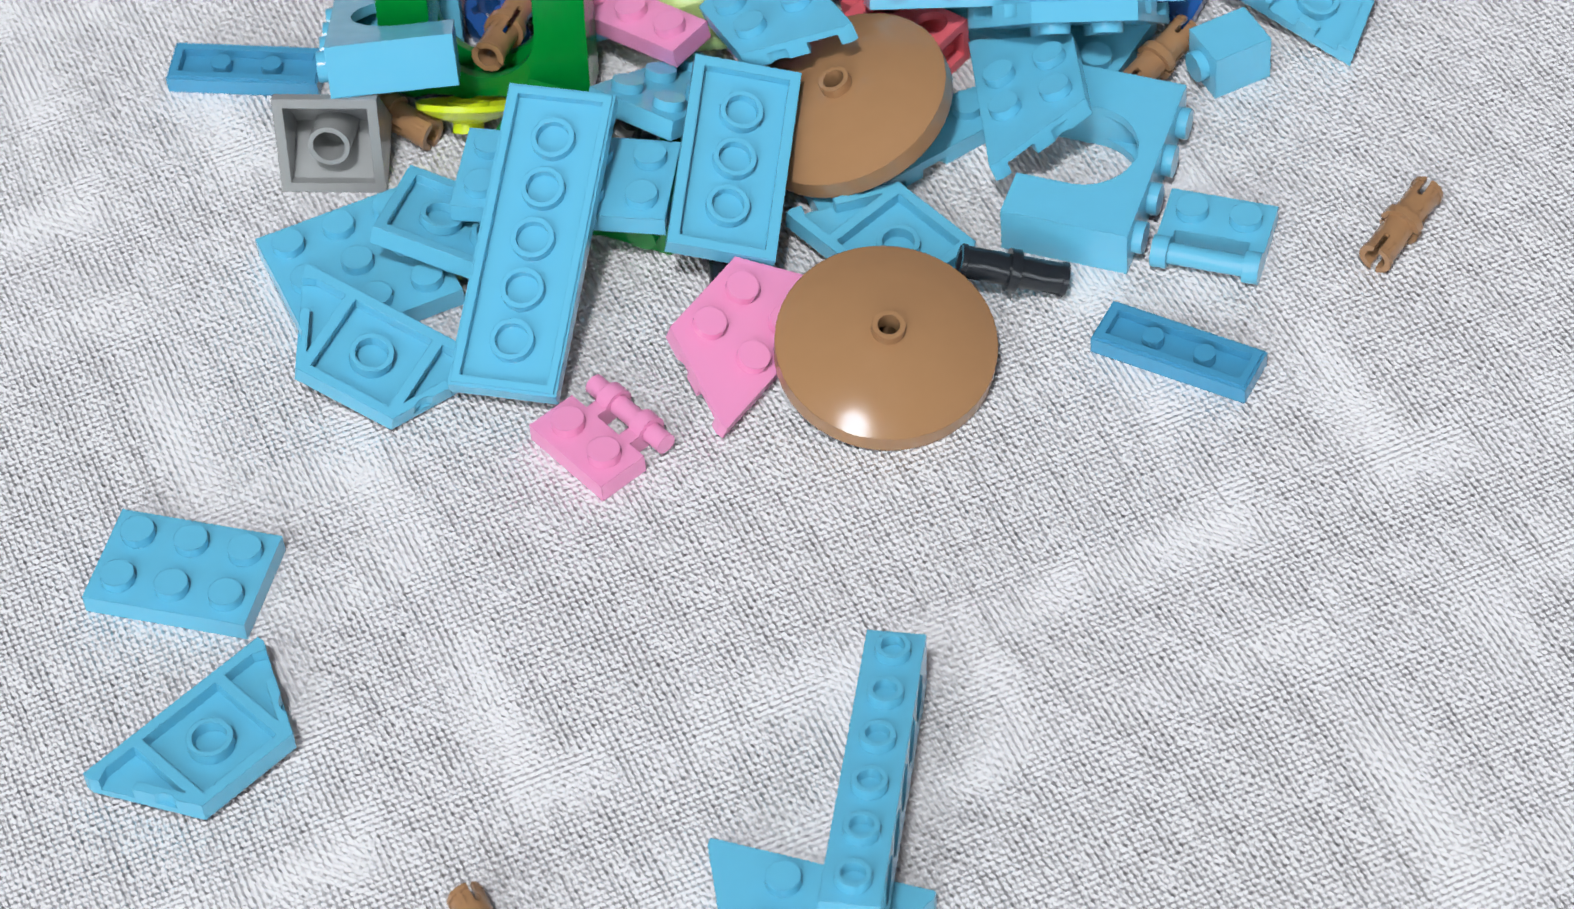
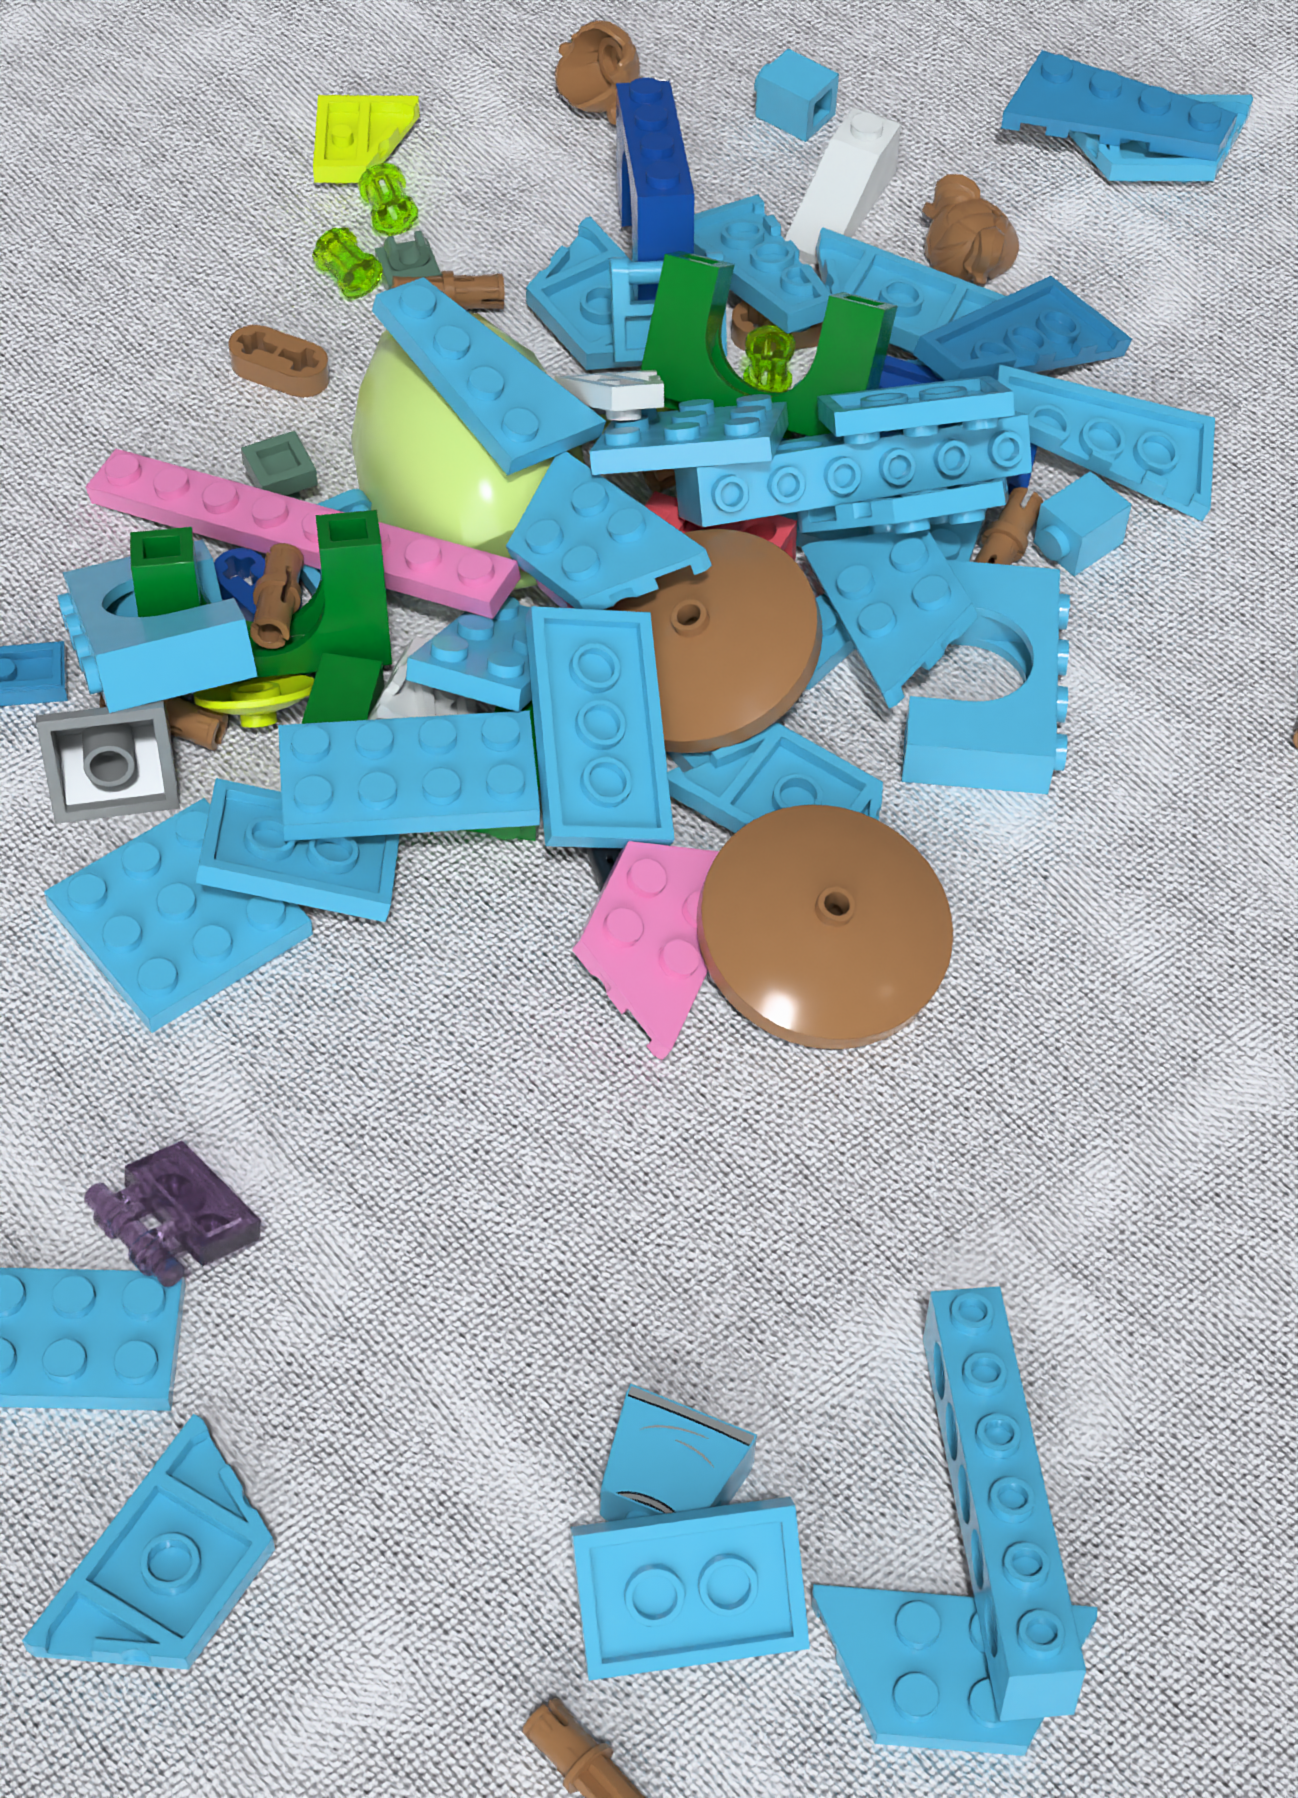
camera: 20 degrees left, 5 degrees up
medium azure wing [294,263,459,430] -> none
medium azure tile [447,83,618,405] -> none
bright pink plate [529,374,675,501] -> none
black pin [955,243,1071,297] -> none
dark azure tile [1090,301,1268,404] -> none
medium azure plate [1149,188,1279,285] -> none
none -> clear purple plate [84,1140,261,1287]
none -> medium azure plate [570,1496,810,1681]
none -> medium azure torso [600,1384,757,1521]

